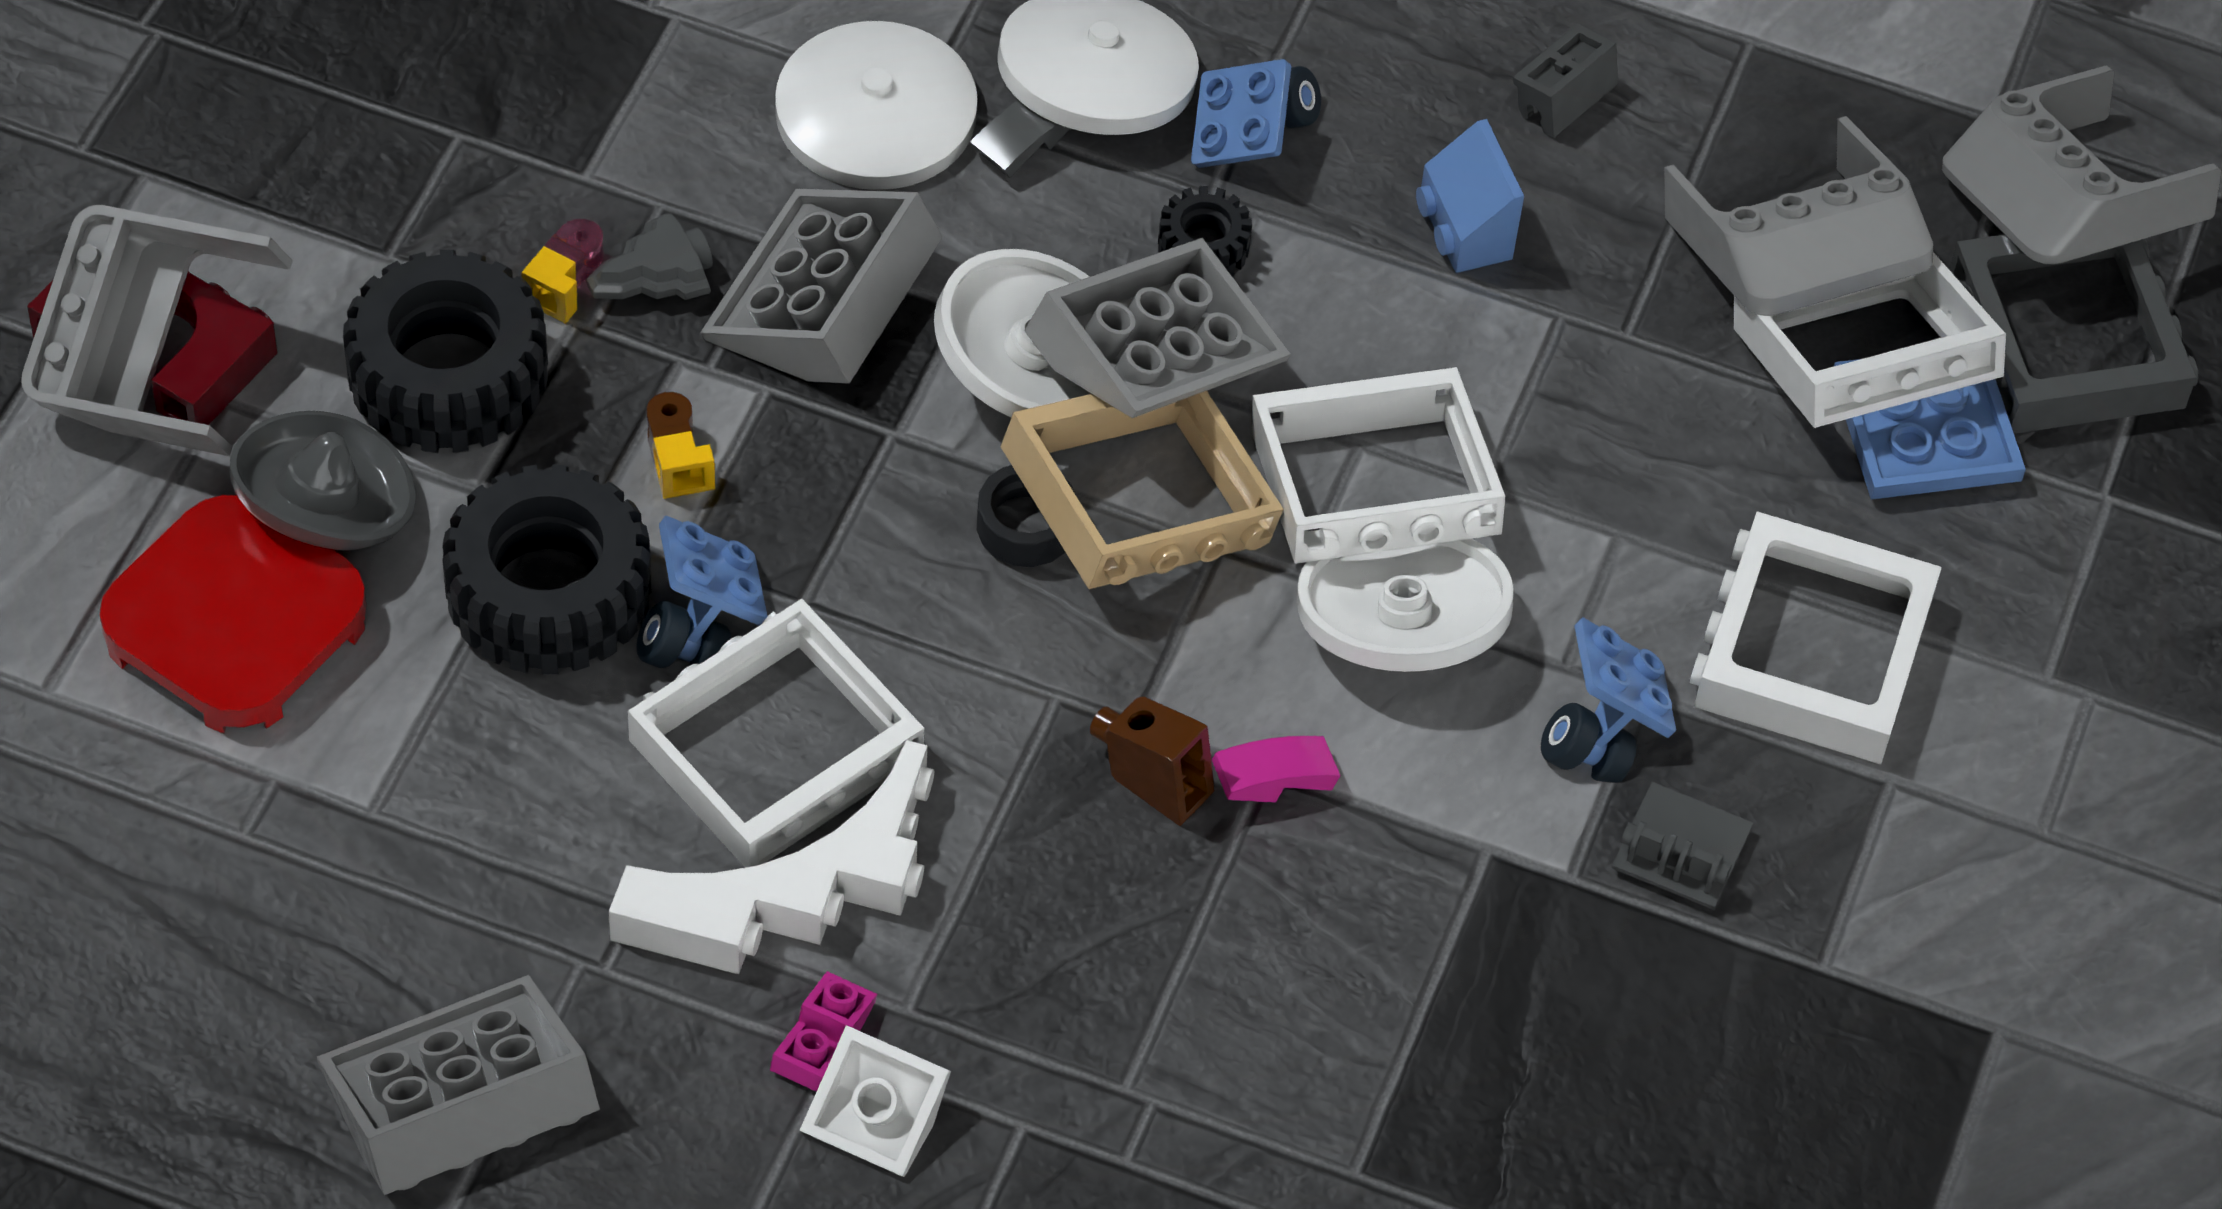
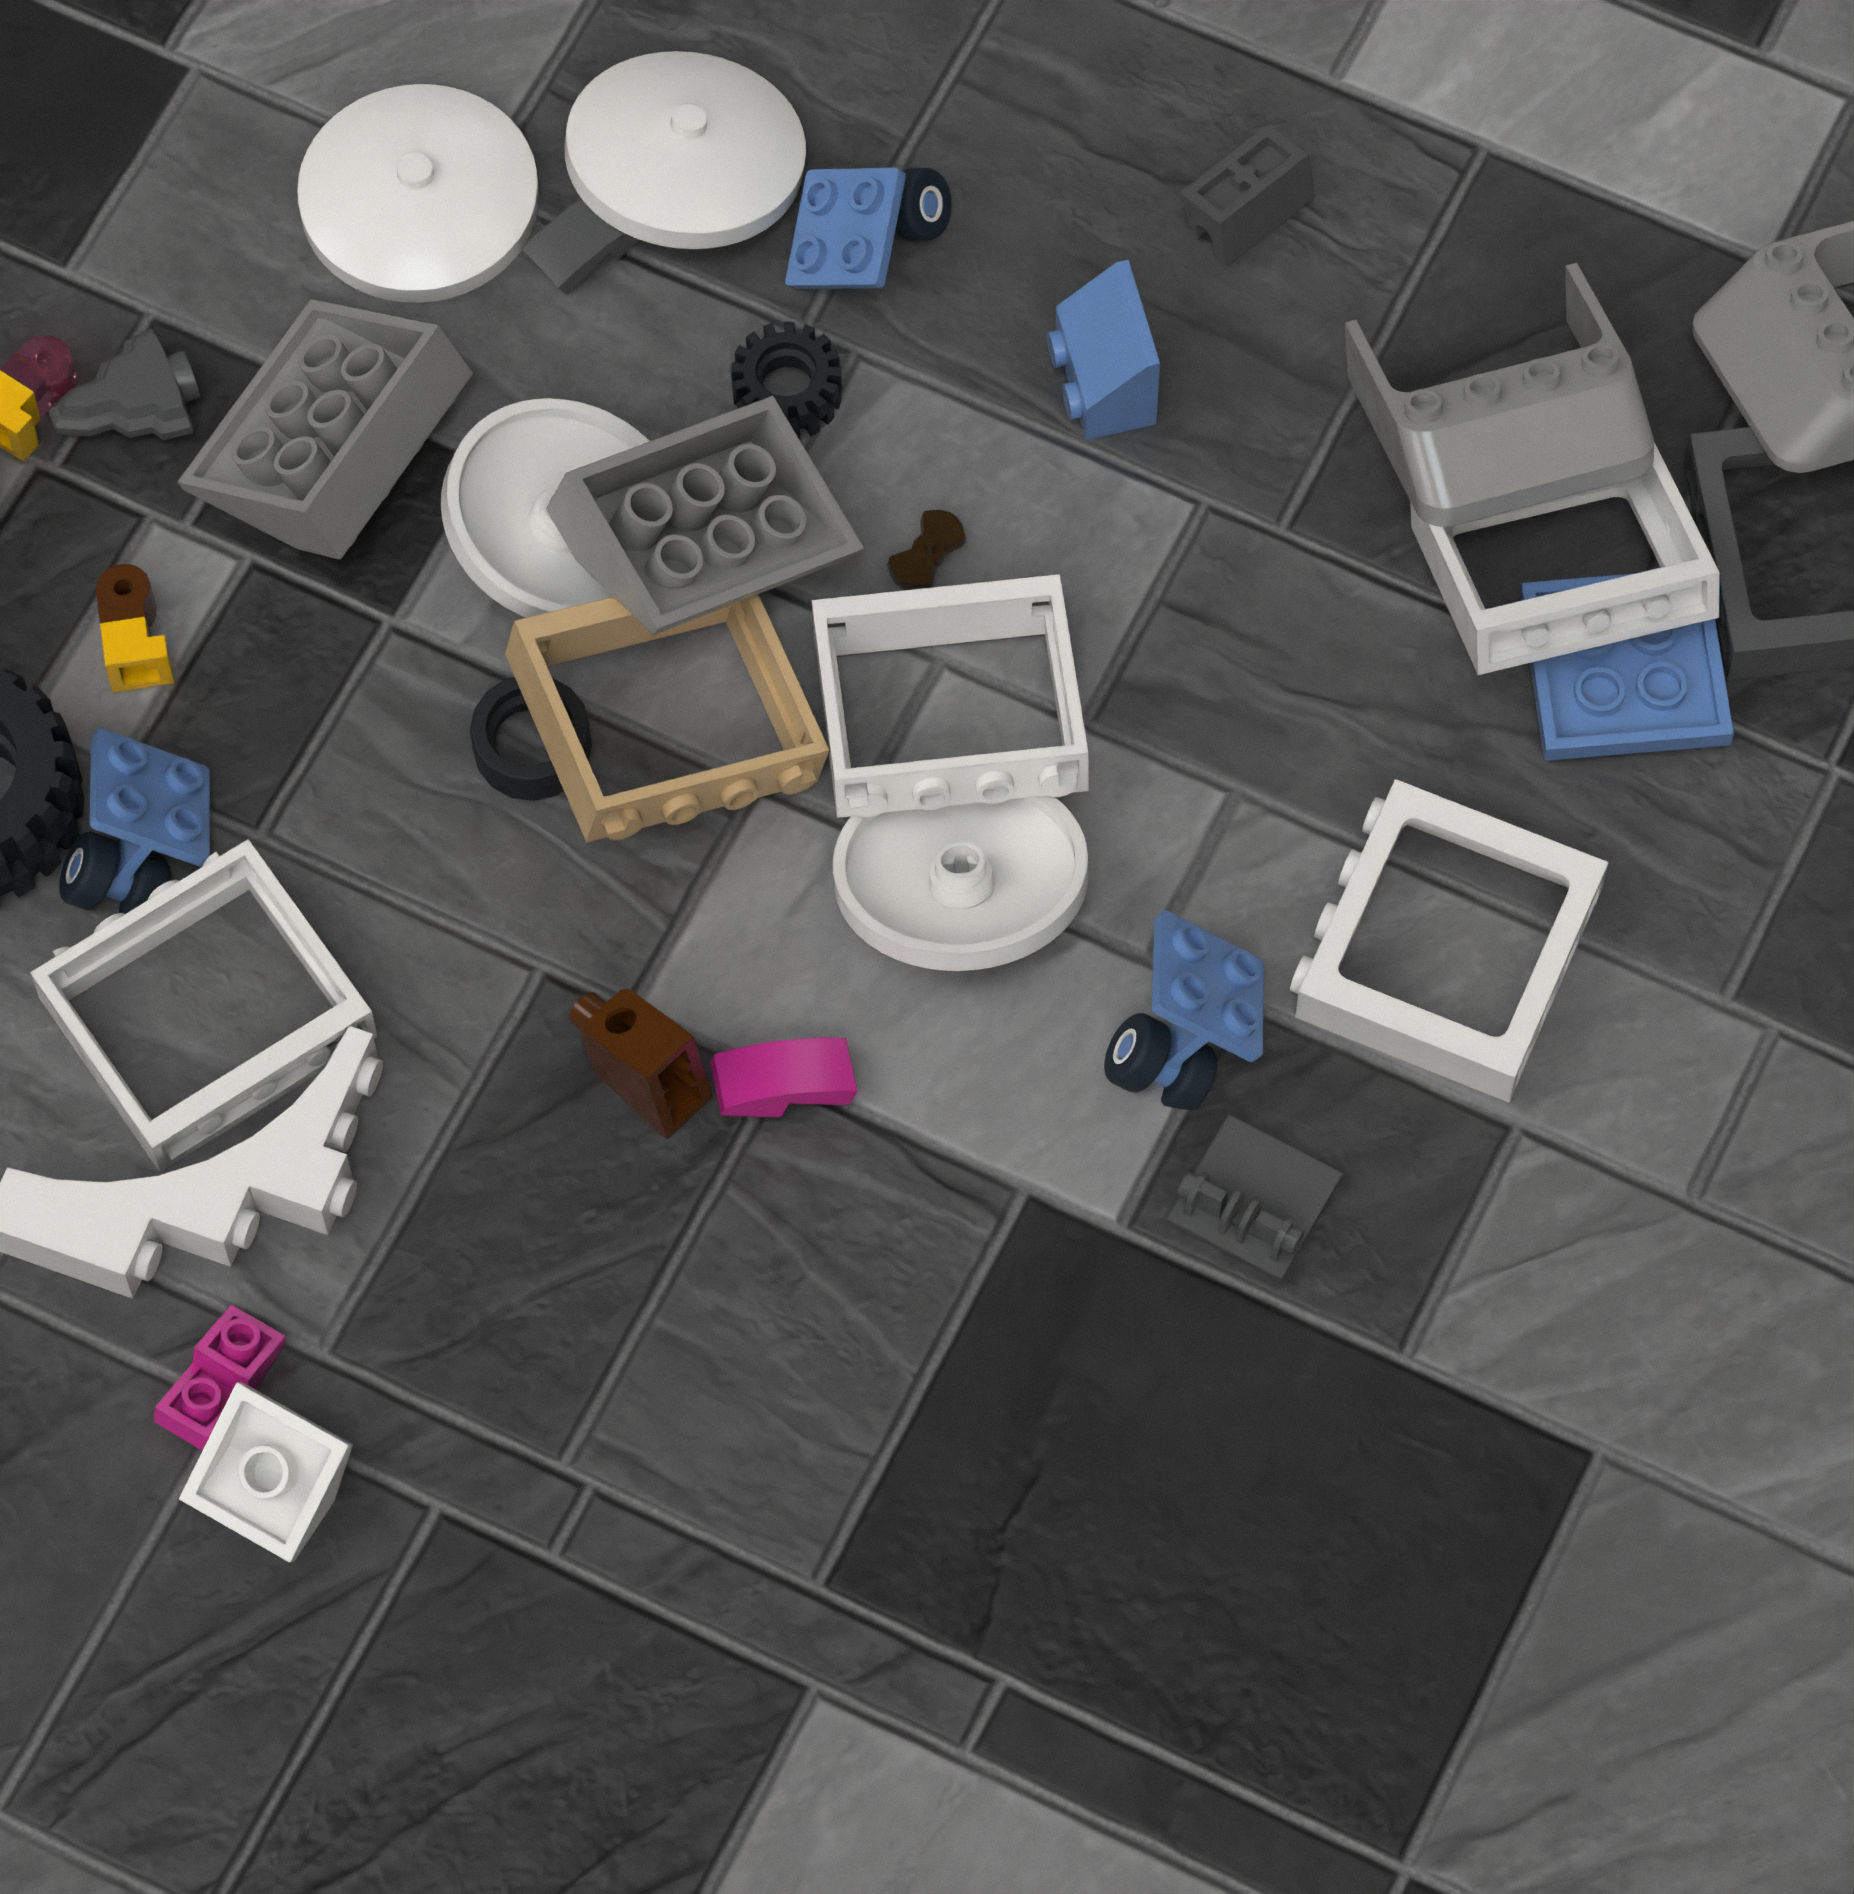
camera: 10 degrees right, 10 degrees up
none -> dark brown piece [887,510,966,590]

